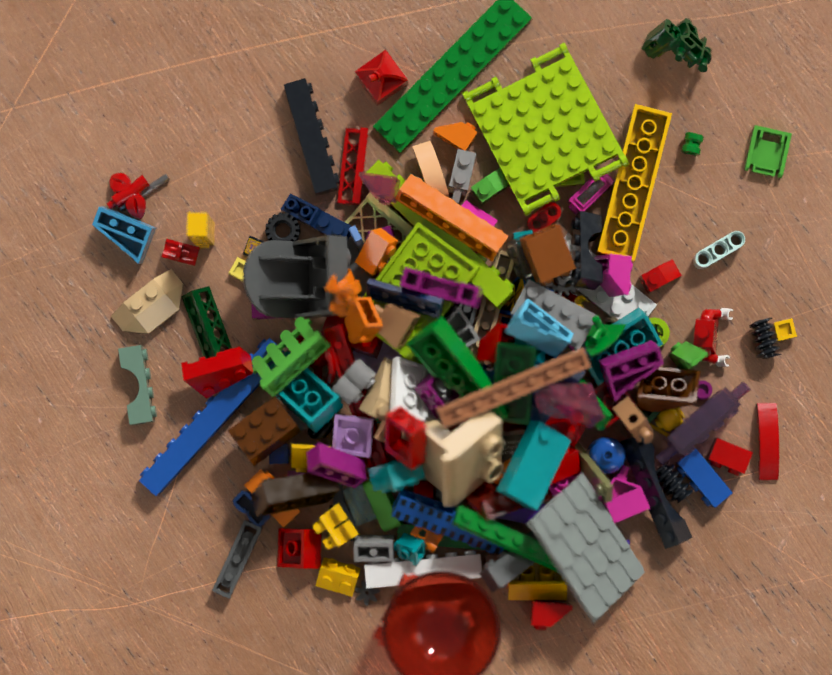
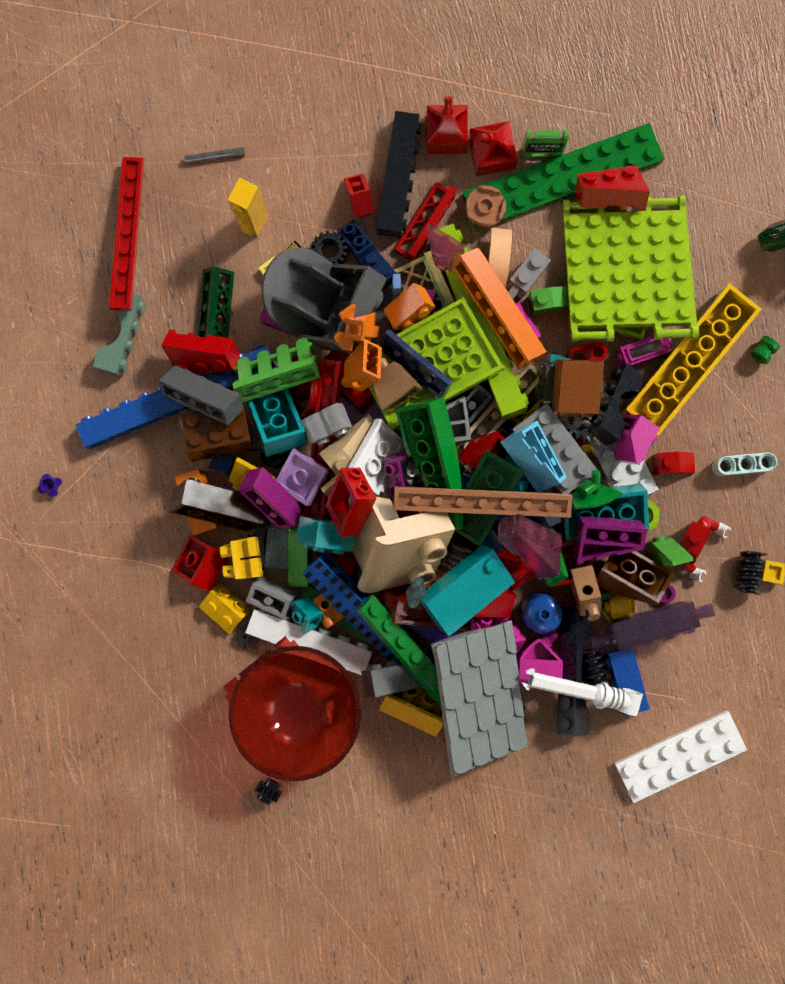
camera: 25 degrees right, 0 degrees up
dark azure wedge [92,206,156,264] -> none
red plant [106,173,150,219] -> none
tan wedge [111,269,183,334] -> none
red hips [161,239,200,266] -> none
dark grey piece [212,520,263,599] -> none
dark blue brick [232,490,271,527] -> none
magenta arch [400,267,483,309] -> none
orange slope [433,122,478,151] -> none
red slope [530,600,573,630] -> none
olive plate [571,442,613,503] -> none
red piece [706,438,753,476] -> none
red slope [757,403,779,480] -> none
none -> dark purple plate [38,474,62,497]
none -> red plate [109,157,144,311]
none -> dark grey brick [159,365,244,426]
none -> red slope [344,173,375,217]
none -> clear light blue tile [406,577,426,608]
none -> red piece [426,96,468,154]
none -> nougat tile [465,186,506,227]
none -> bright green container [521,130,569,158]
none -> white piece [522,668,643,716]
none -> red wedge [575,165,650,211]
none -> white plate [614,710,747,803]

